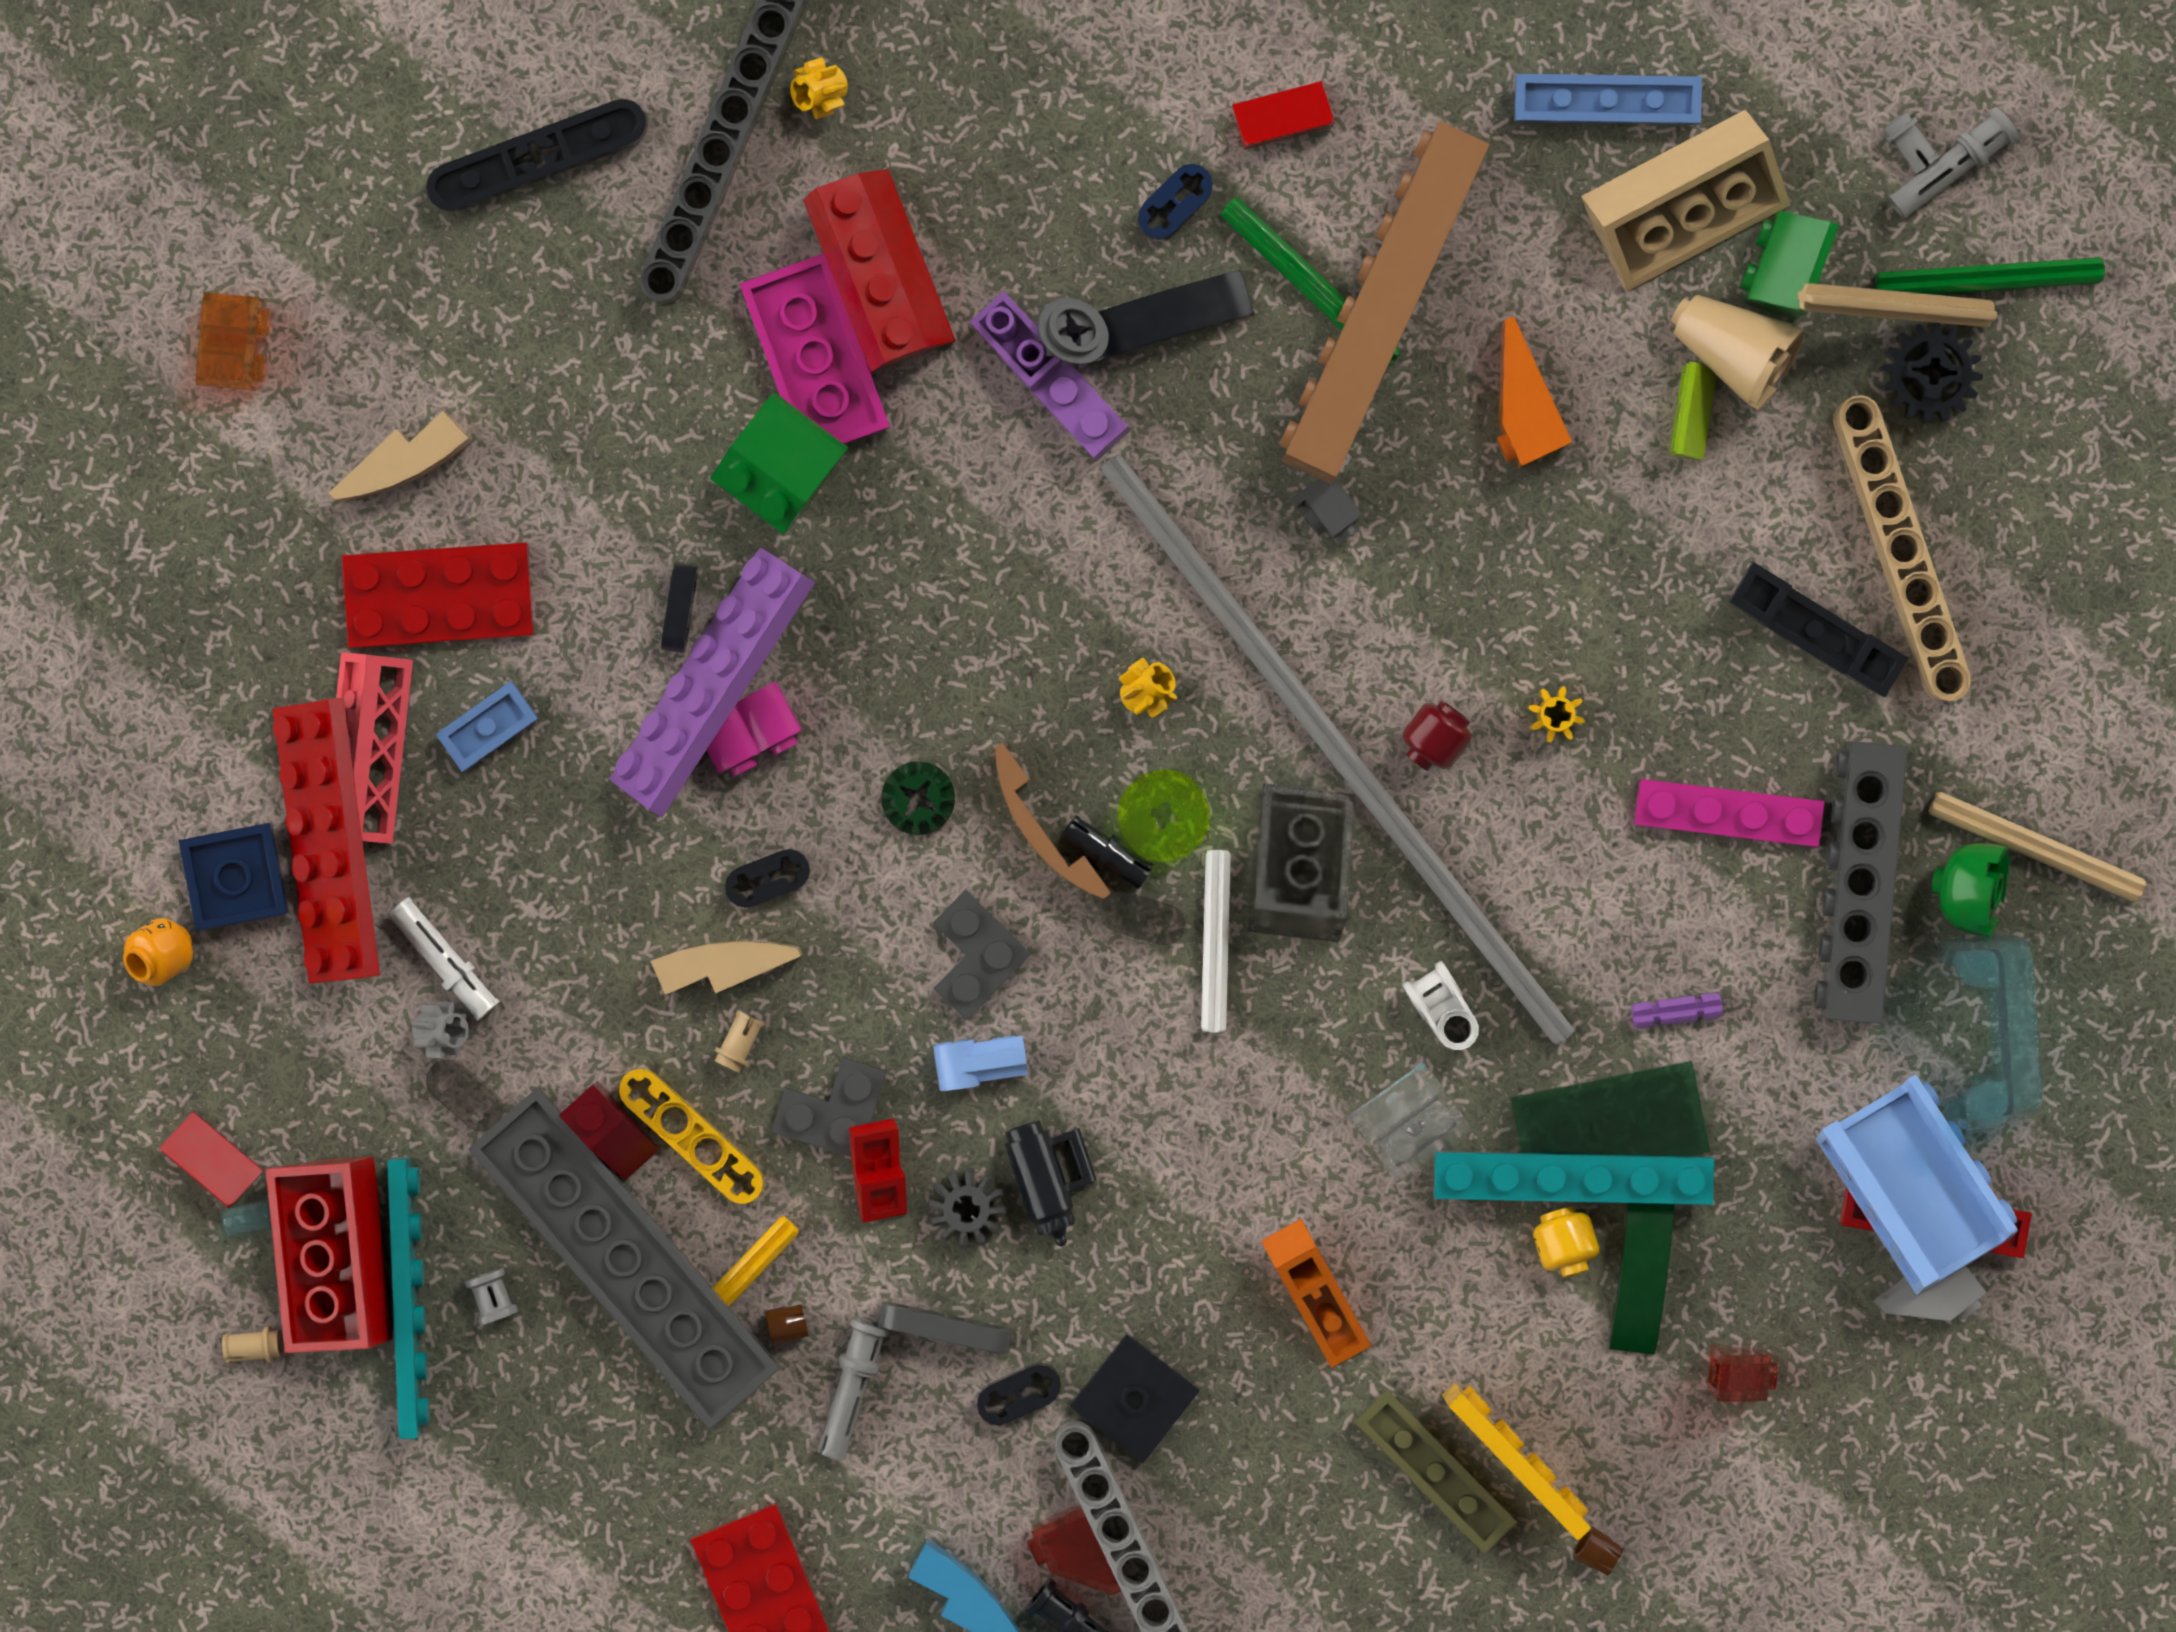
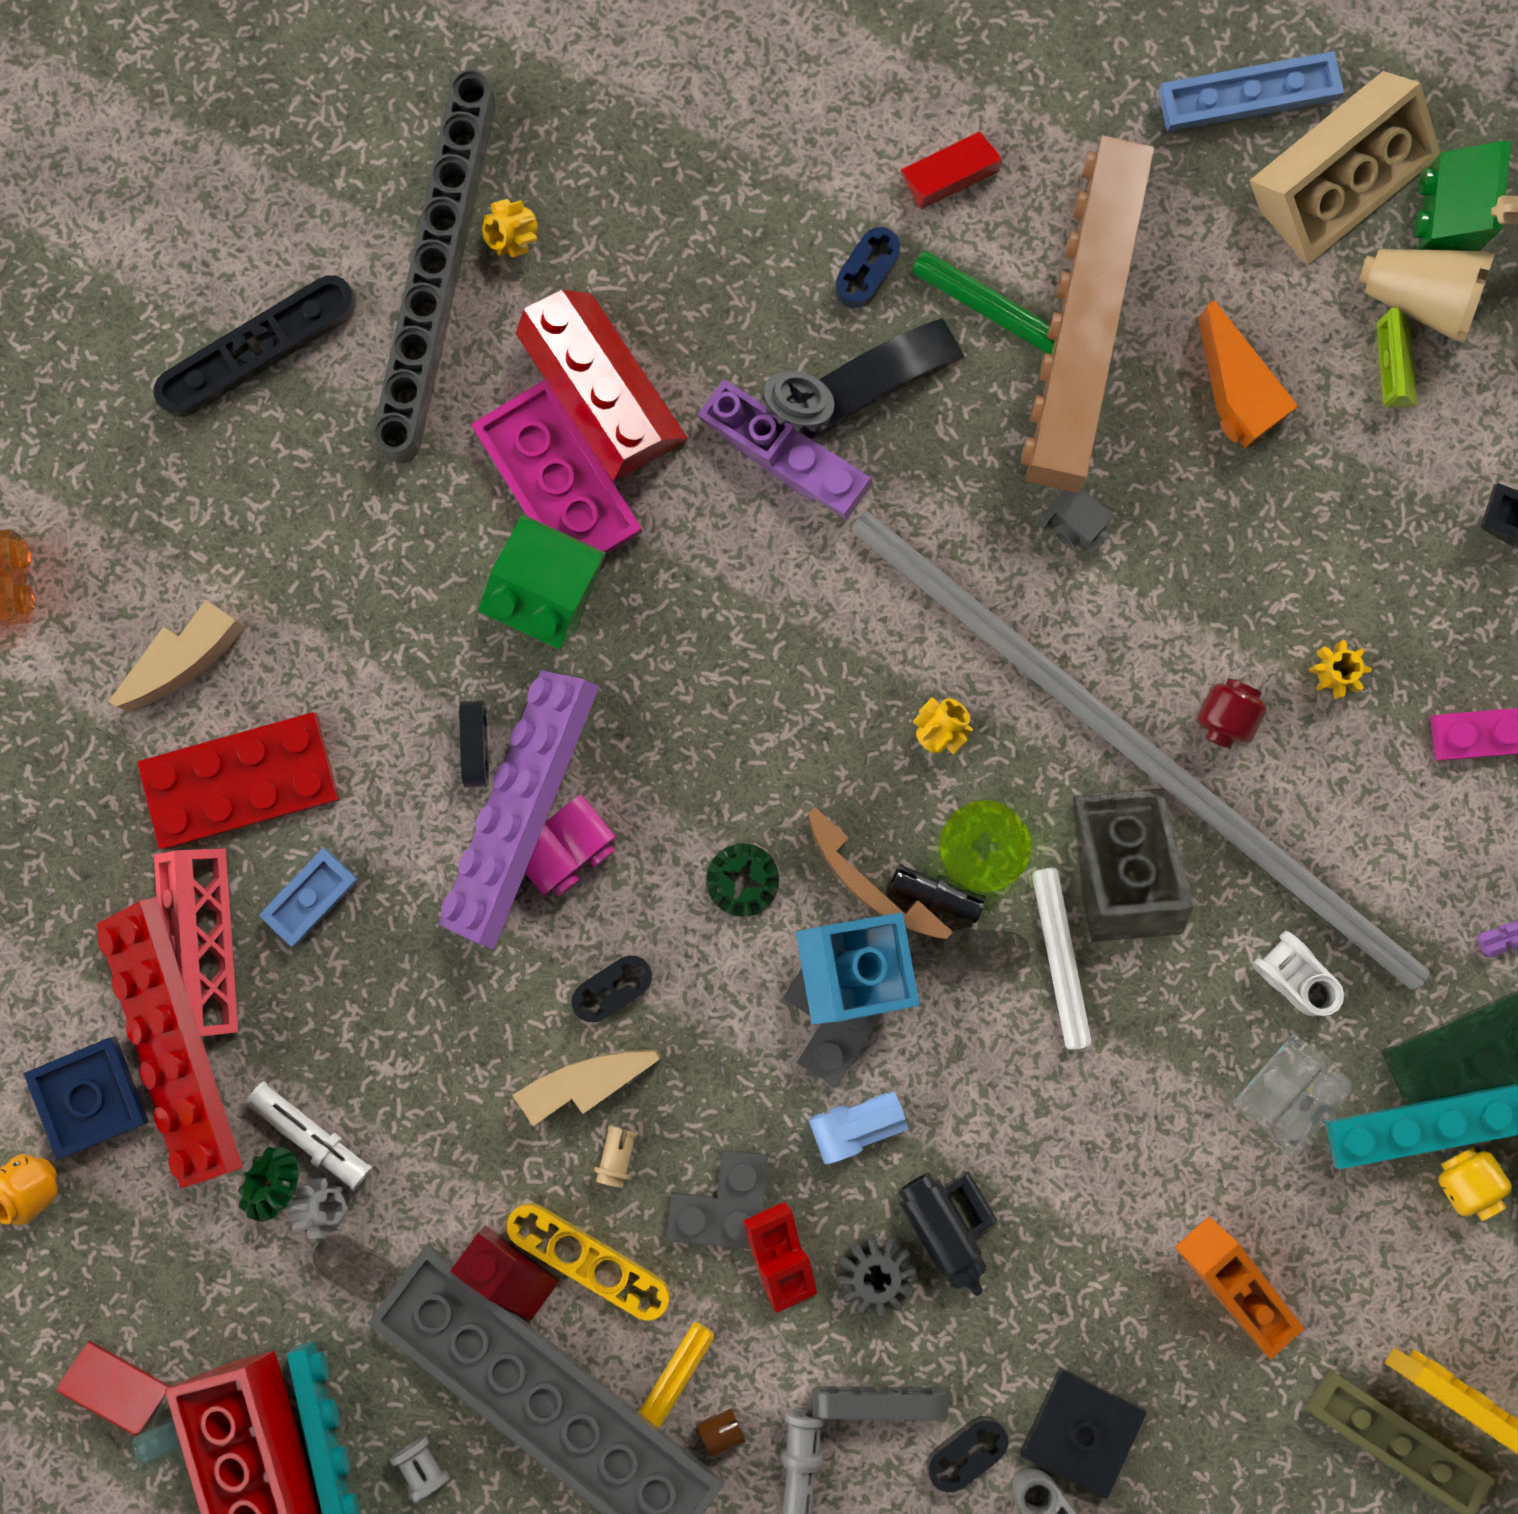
camera: 15 degrees left, 5 degrees down
none -> dark green gear [238,1147,299,1222]
none -> dark azure slope [795,912,920,1024]

